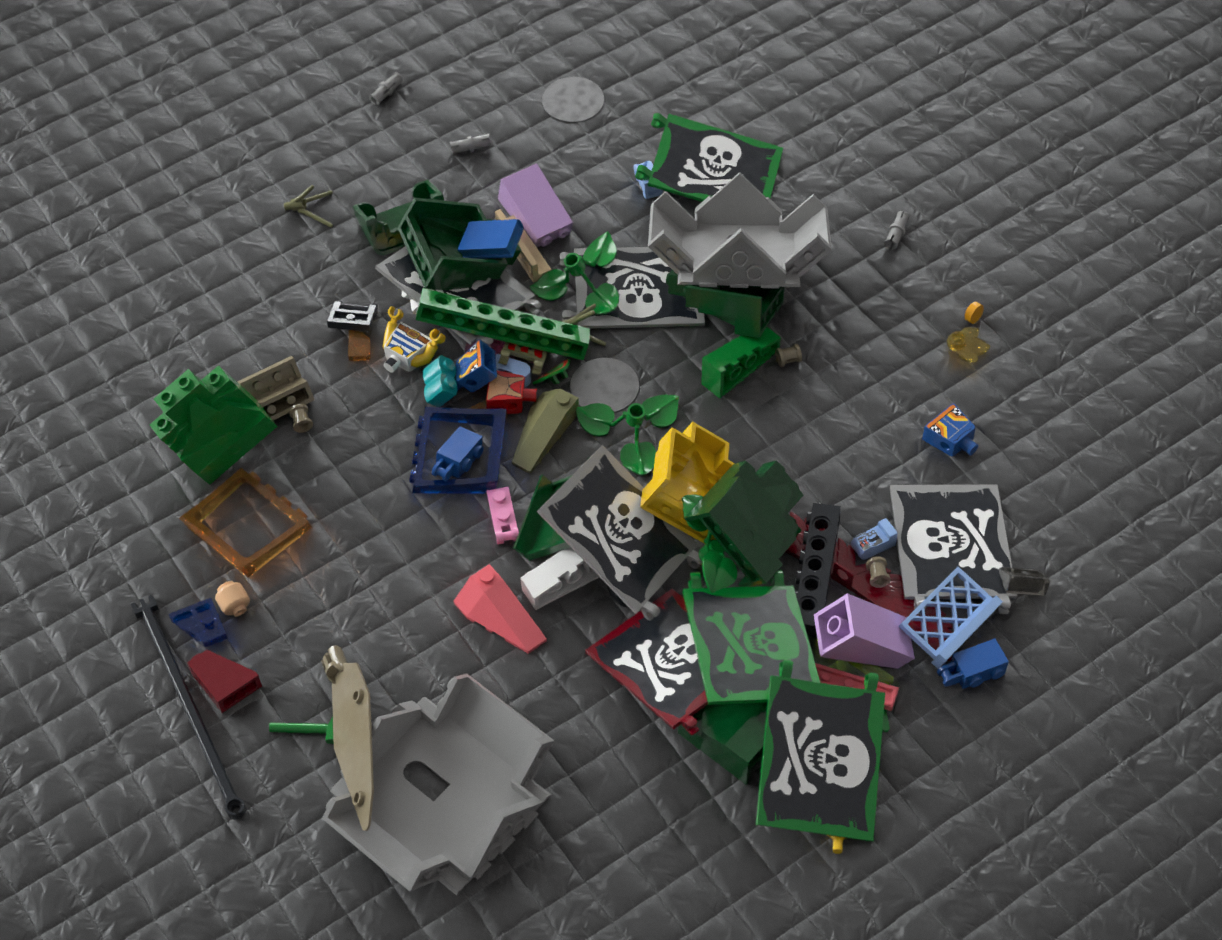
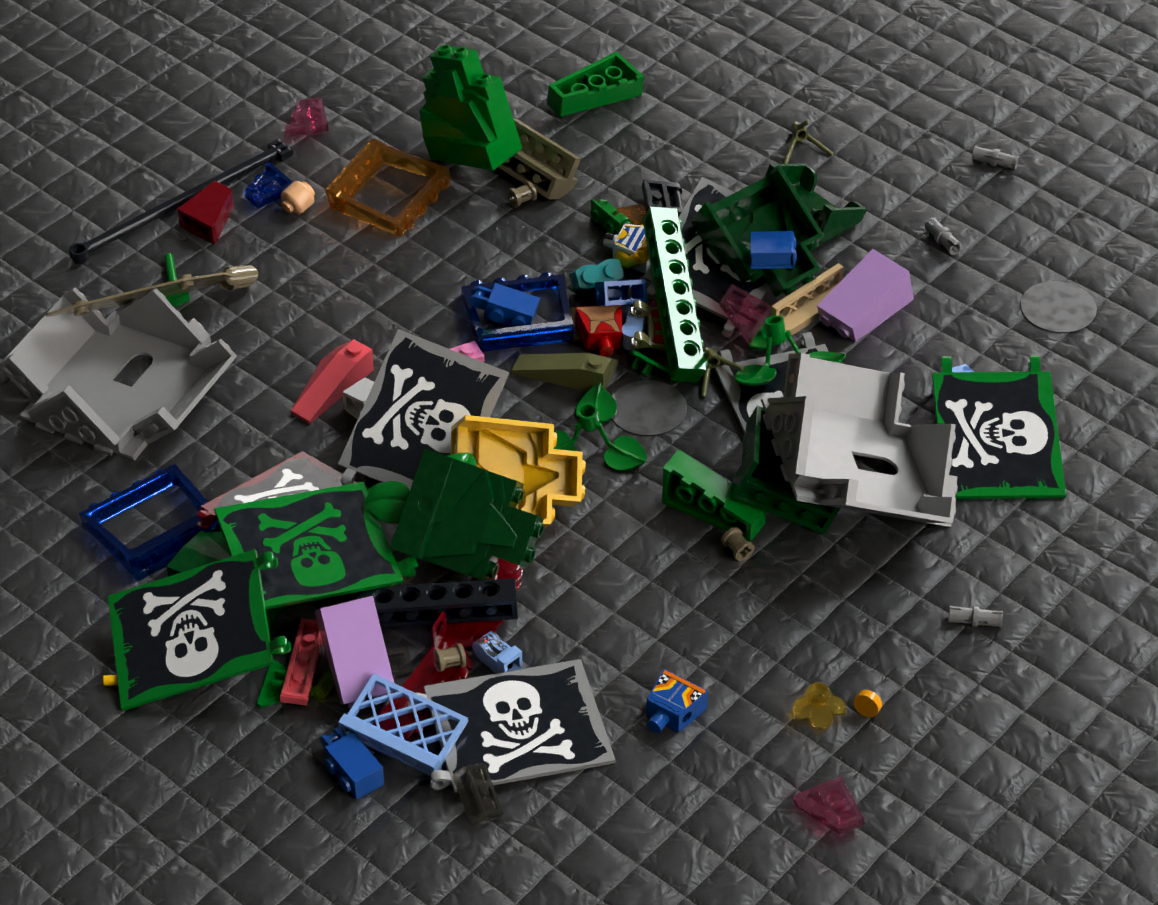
camera: 75 degrees right, 10 degrees down
none -> clear blue windscreen [79,464,219,581]
none -> clear pink wing [285,97,329,137]
none -> green wedge [547,51,644,117]
none -> green hinge [590,199,631,235]
none -> clear pink wing [719,284,771,344]
none -> clear pink wing [792,776,865,835]

